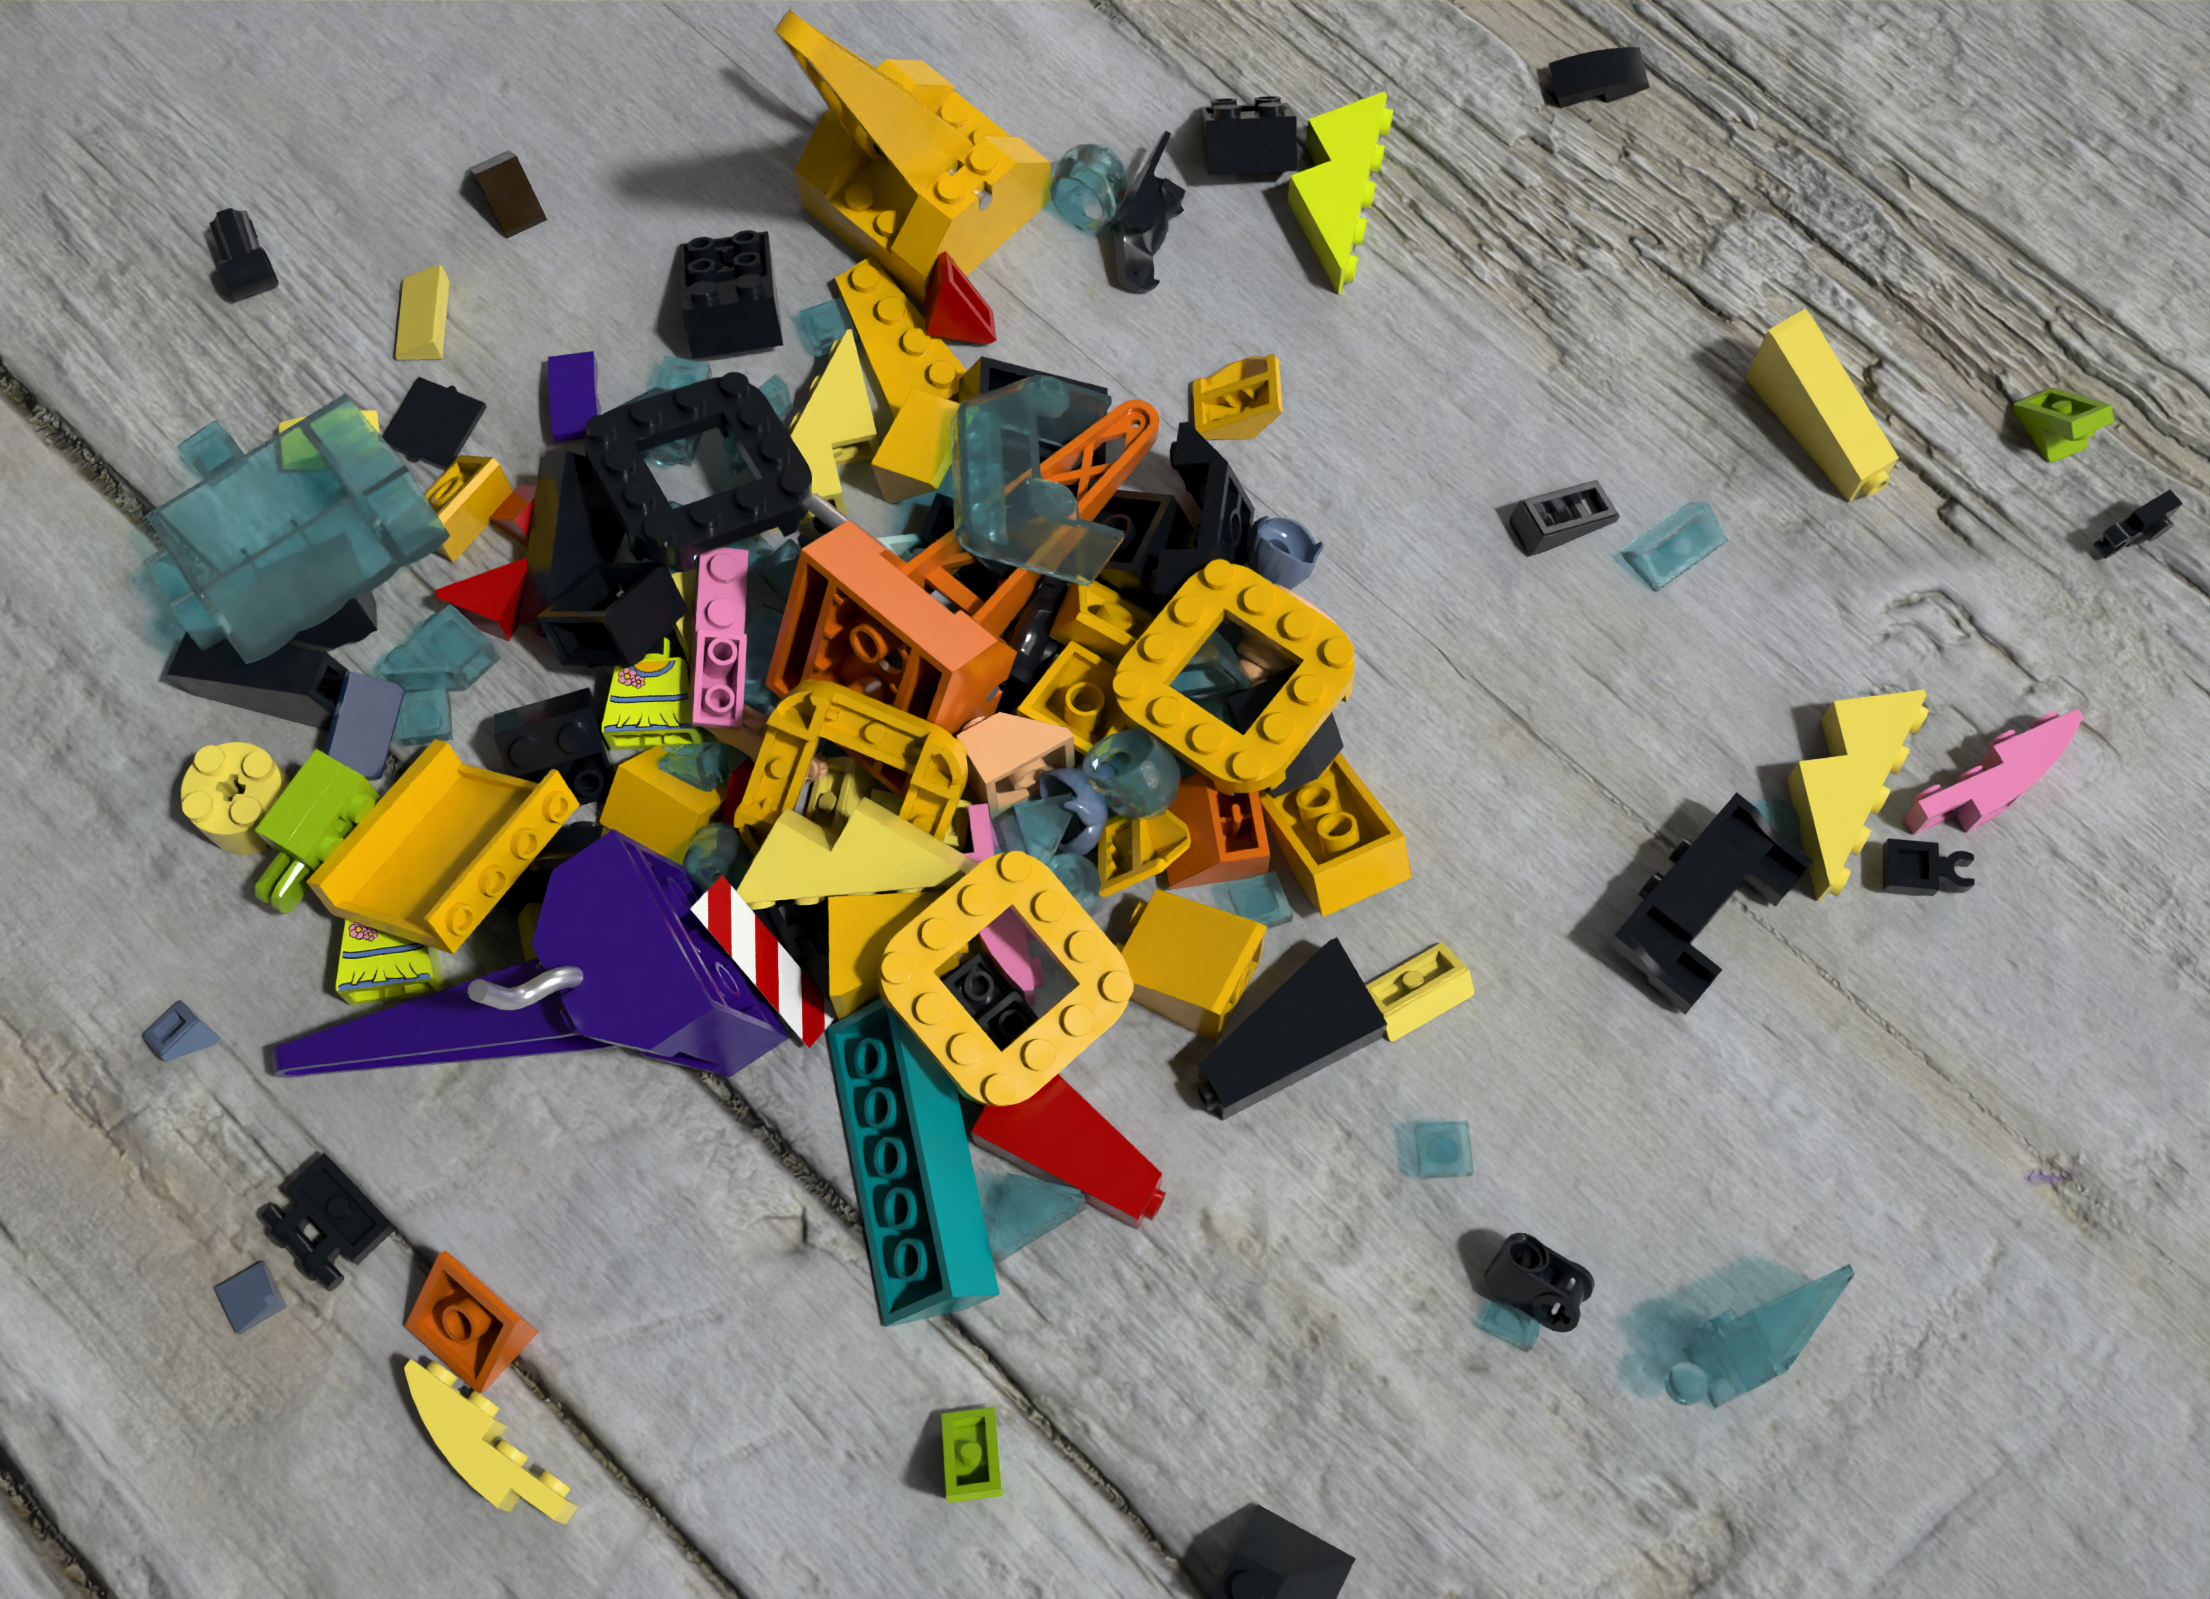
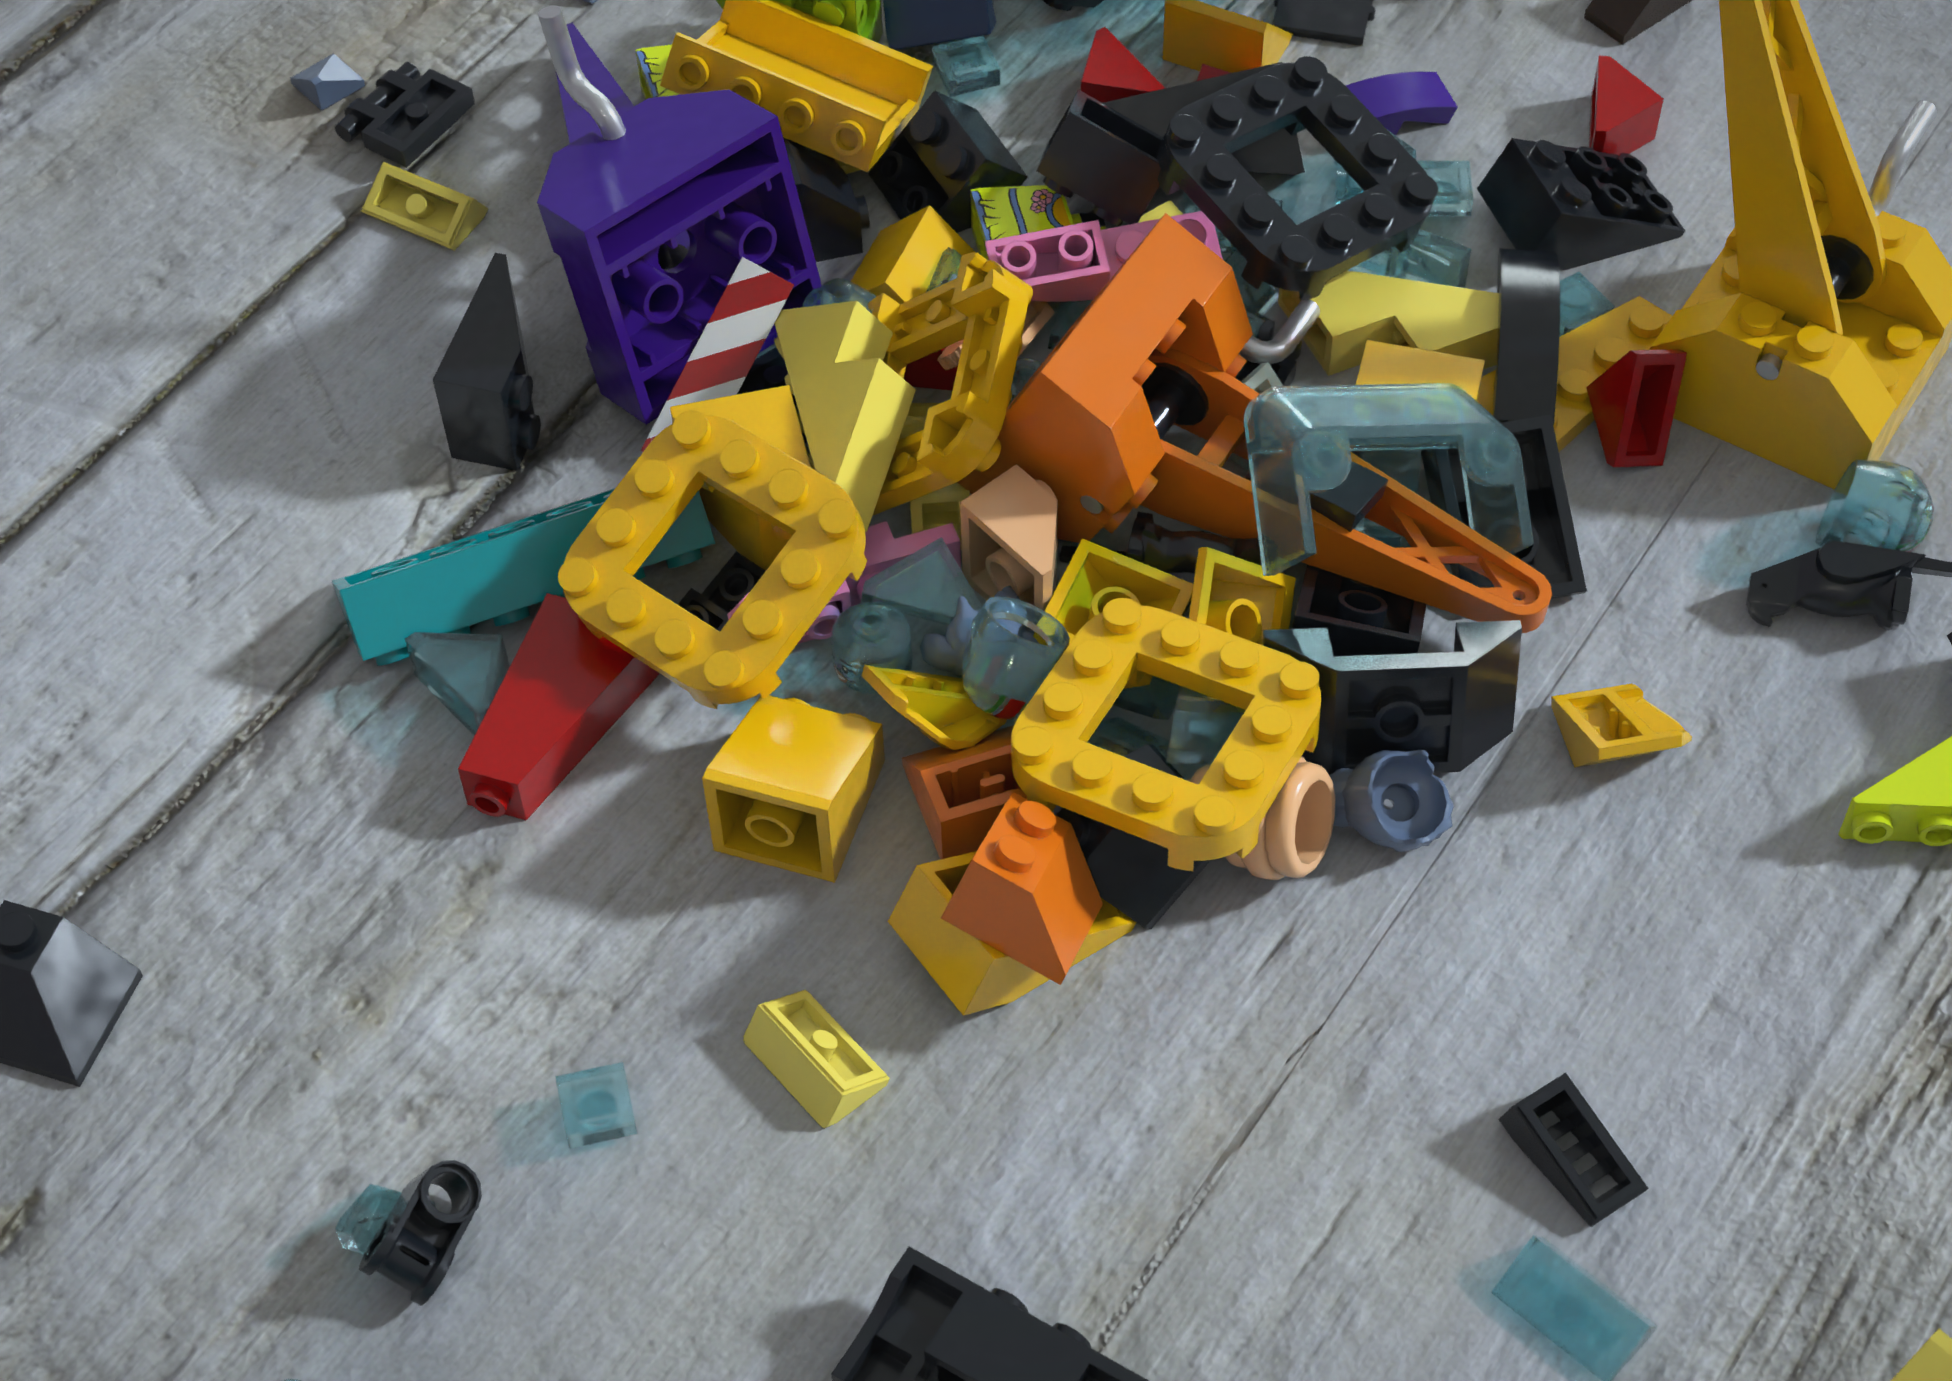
camera: 80 degrees right, 15 degrees down
clear light blue slope [378,604,500,694] -> none
light yellow slope [404,1359,579,1525] -> none
orange slope [405,1250,539,1394] -> none
lime slope [941,1406,1005,1504] -> none
black slope [1195,937,1388,1120] -> none
clear light blue plate [1228,870,1293,929] -> none
none -> light yellow slope [361,162,488,251]
none -> black slope [433,253,541,471]
none -> orange slope [941,791,1103,985]
none -> black slope [1492,248,1560,425]
none -> red slope [1589,55,1664,155]

